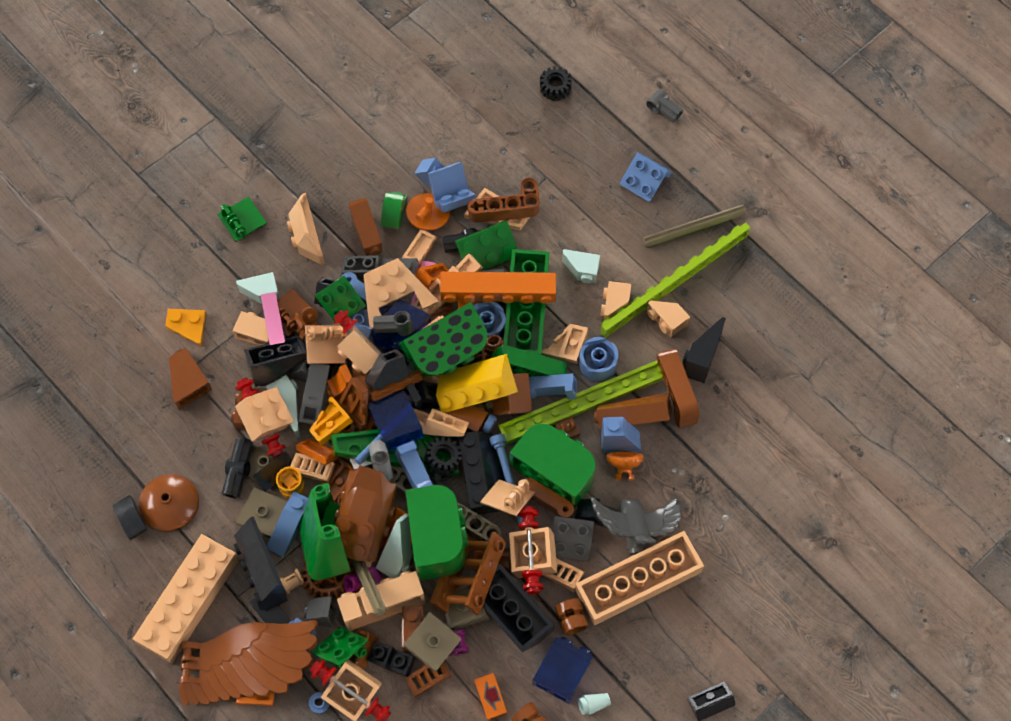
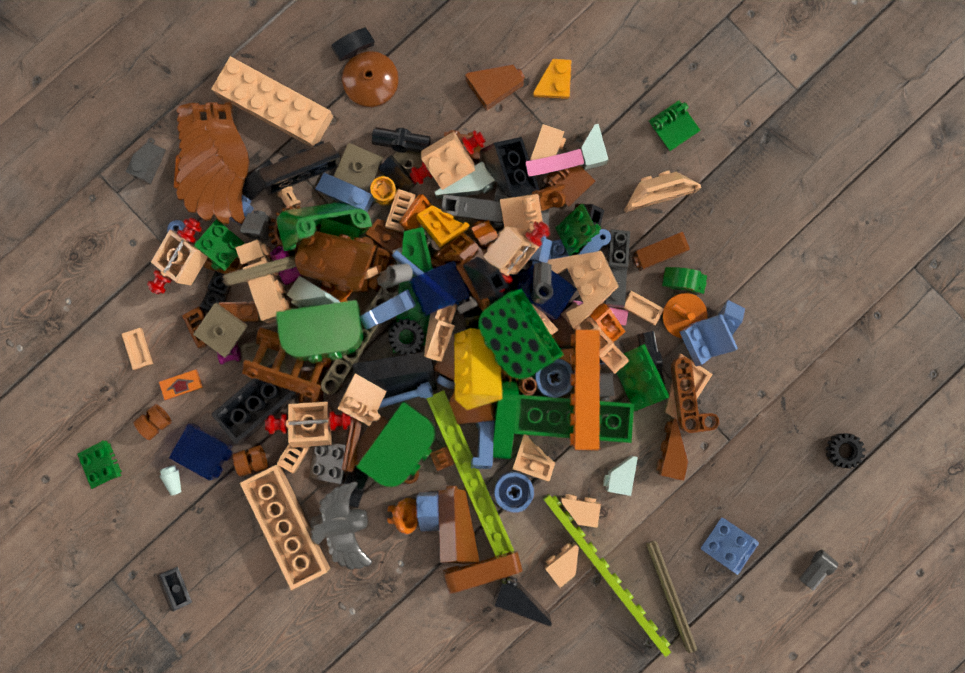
camera: 85 degrees right, 20 degrees up
none -> dark orange axle [342,417,362,472]
none -> dark orange slope [656,418,688,481]

